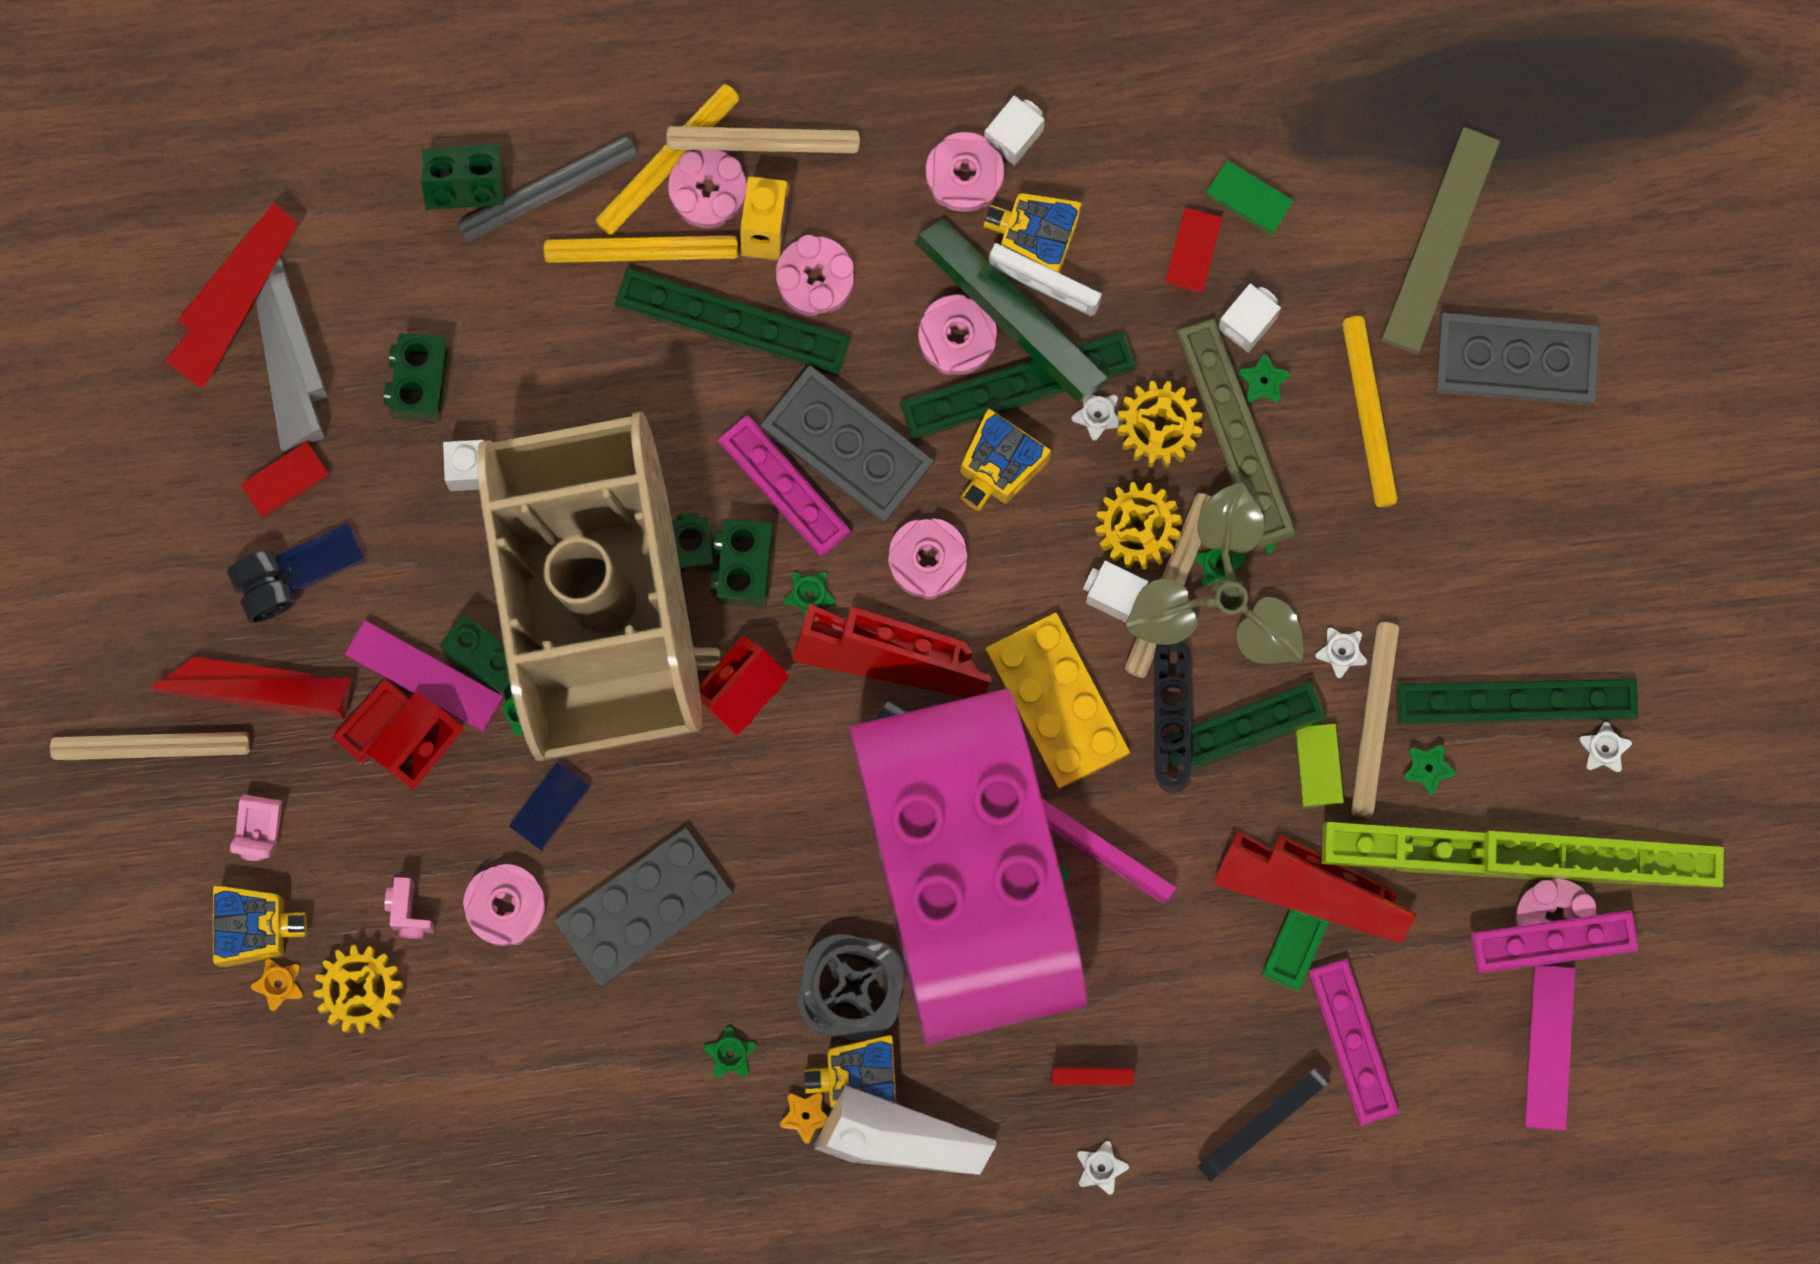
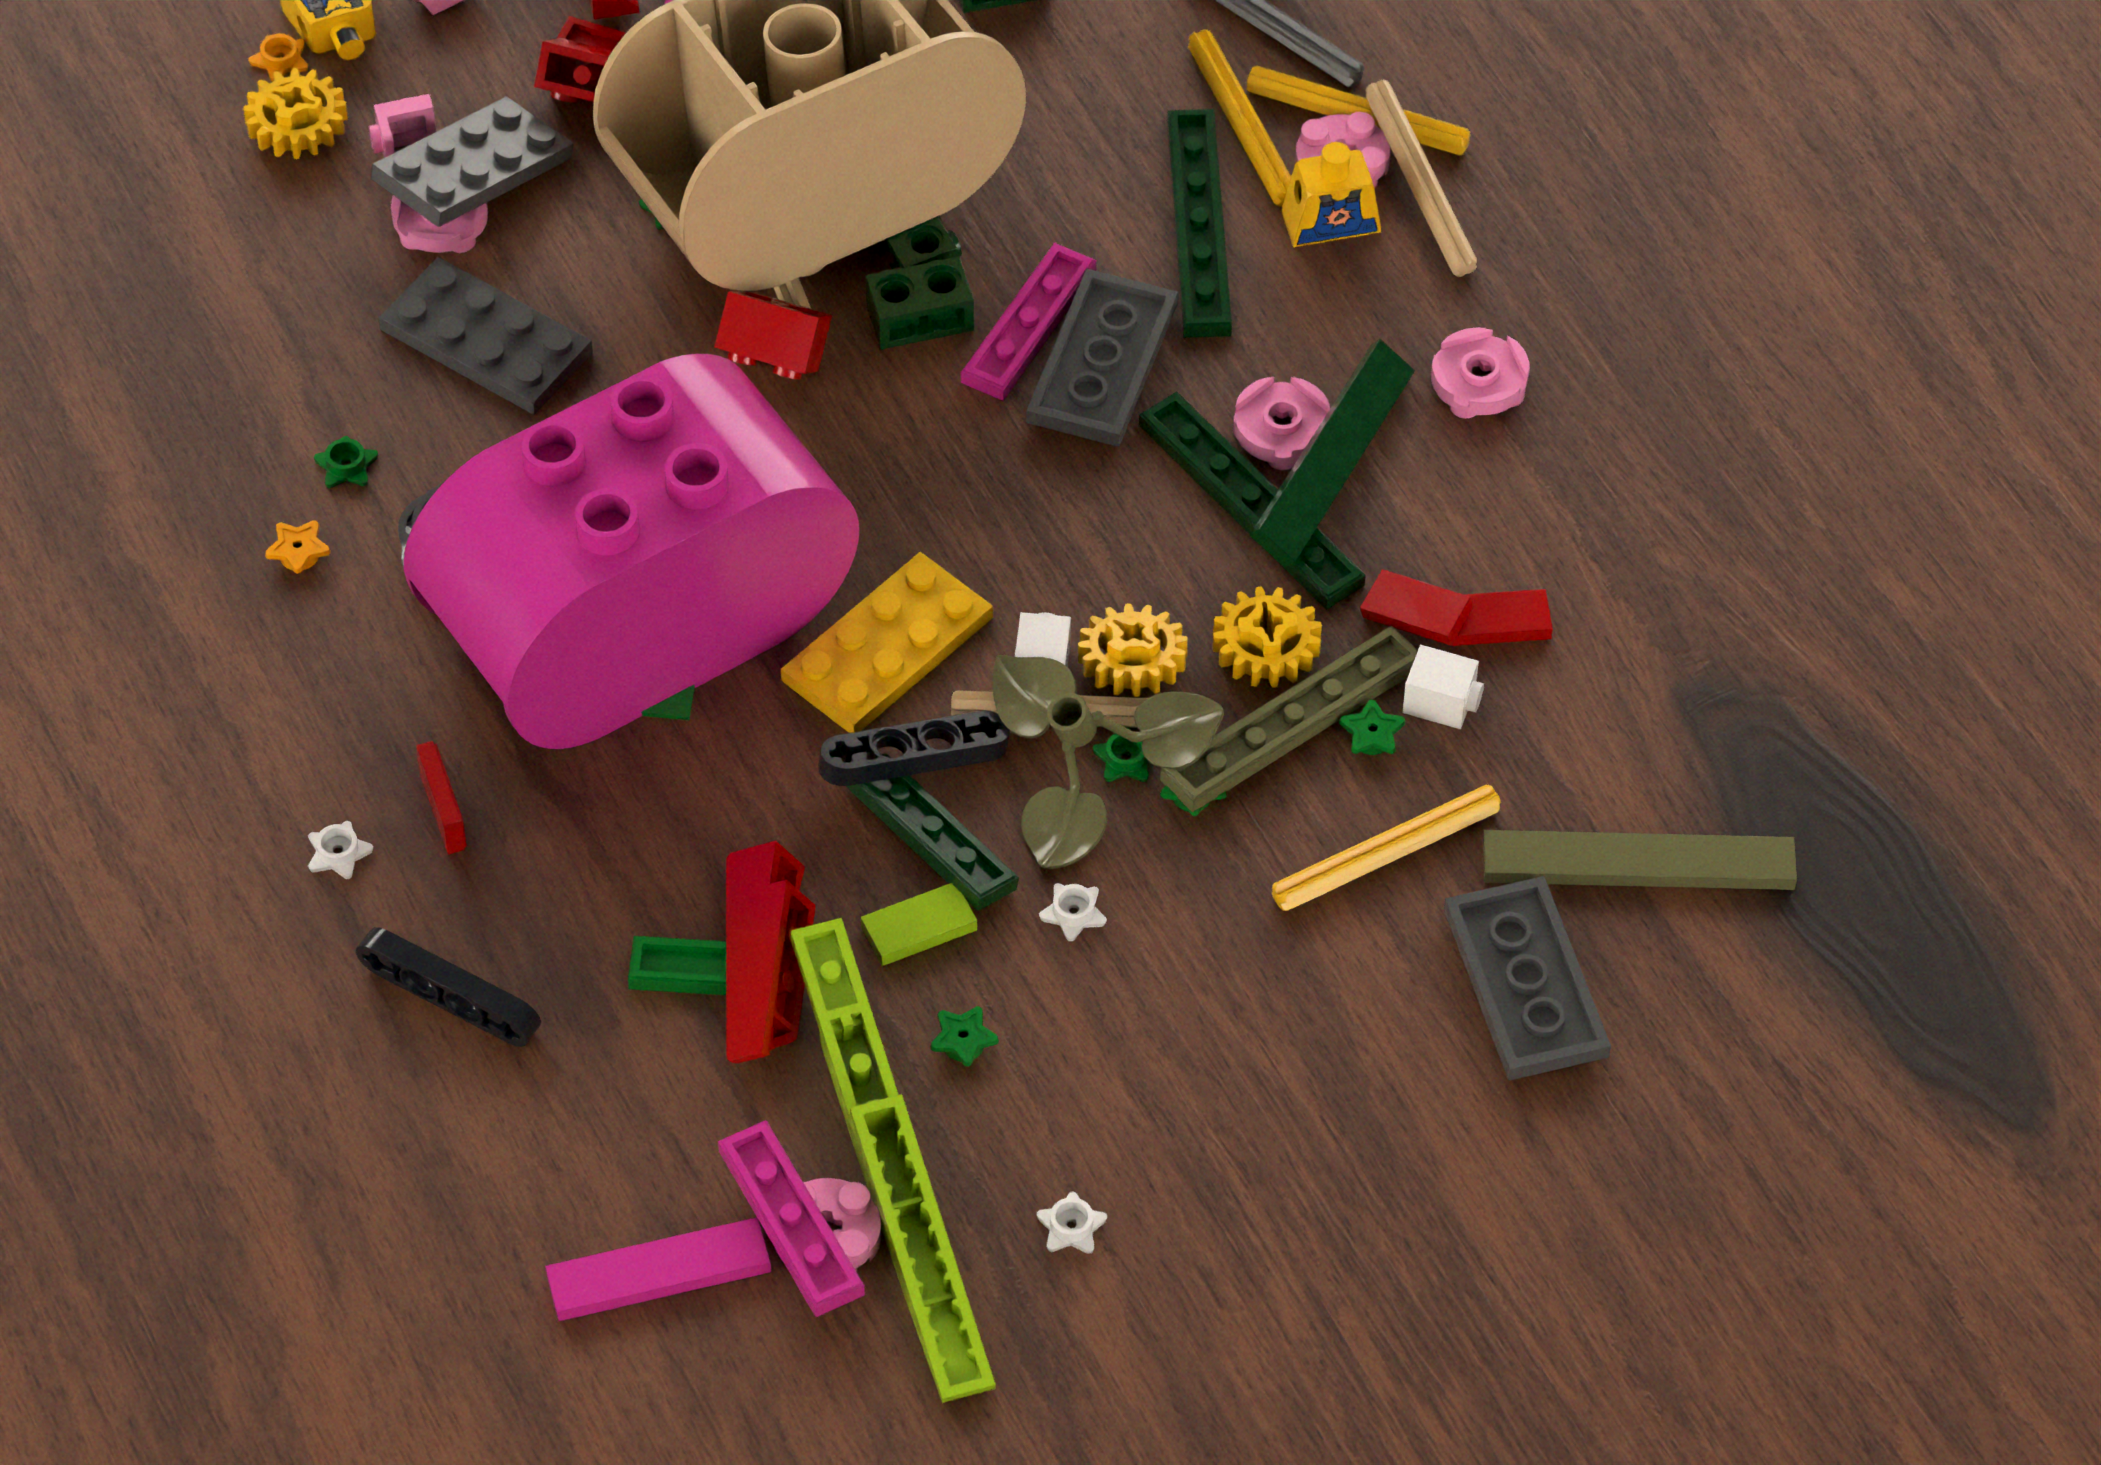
camera: 70 degrees right, 25 degrees down
clear blue tile [509,762,590,852] -> none
bright pink plate [776,235,854,316] -> none
green plate [783,572,835,616] -> none
red wedge [792,604,991,698] -> none
torso [804,1036,896,1110] -> none
white wedge [814,1085,996,1175] -> none
bright pink plate [888,518,968,600] -> none
torso [960,409,1051,511] -> none
torso [983,193,1081,274] -> none
white brick [984,96,1045,166] -> none
white tile [989,243,1102,316] -> none
dark pink tile [1041,798,1176,905] -> none
white plate [1071,394,1122,441] -> none
green tile [1206,160,1294,236] -> none
dark pink tile [1308,959,1399,1126] -> none
tan axle [1351,622,1399,818] -> none
dark green tile [1396,678,1639,725] -> none
none -> dark grey plate [371,96,574,227]
none -> red tile [1360,569,1473,646]

